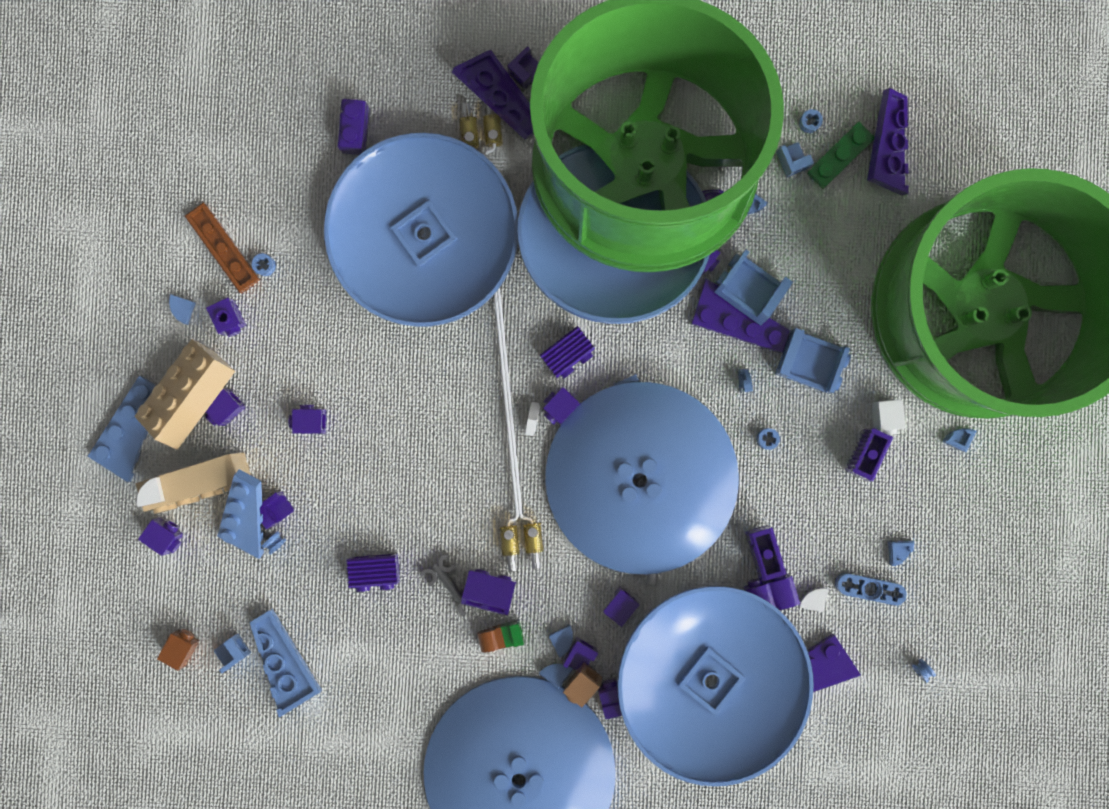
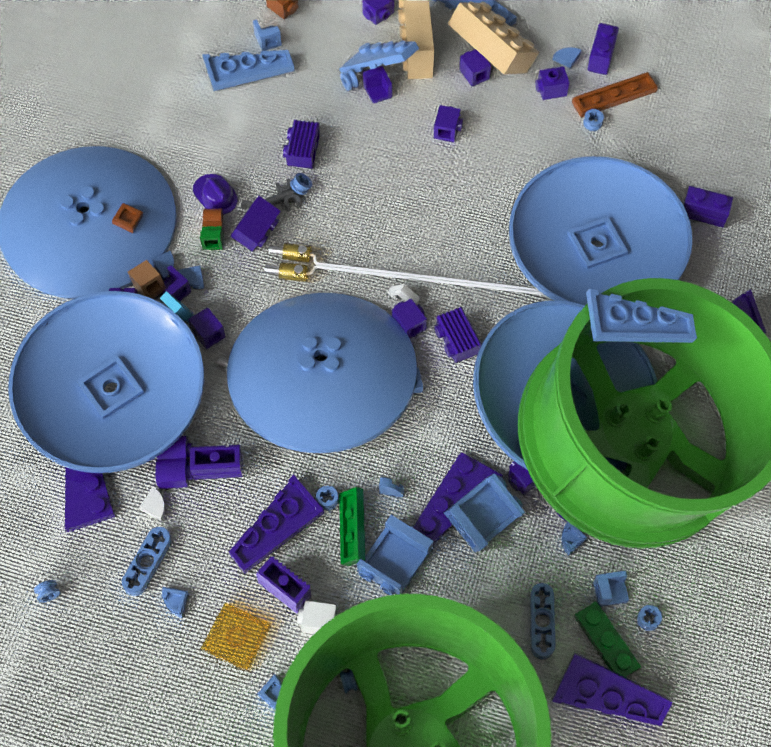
camera: 105 degrees right, 25 degrees down
none -> dark orange tile [112,203,143,233]
none -> medium azure plate [160,291,195,322]
none -> dark purple piece [193,174,237,215]
none -> clear yellow tile [201,603,271,672]
none -> dark purple wing [229,474,324,574]
none -> medium blue bush [290,173,312,195]
none -> green plate [339,487,365,566]
none -> medium blue beam [530,583,555,660]
none -> medium blue wing [586,288,697,343]
none -> dark purple brick [587,23,619,75]

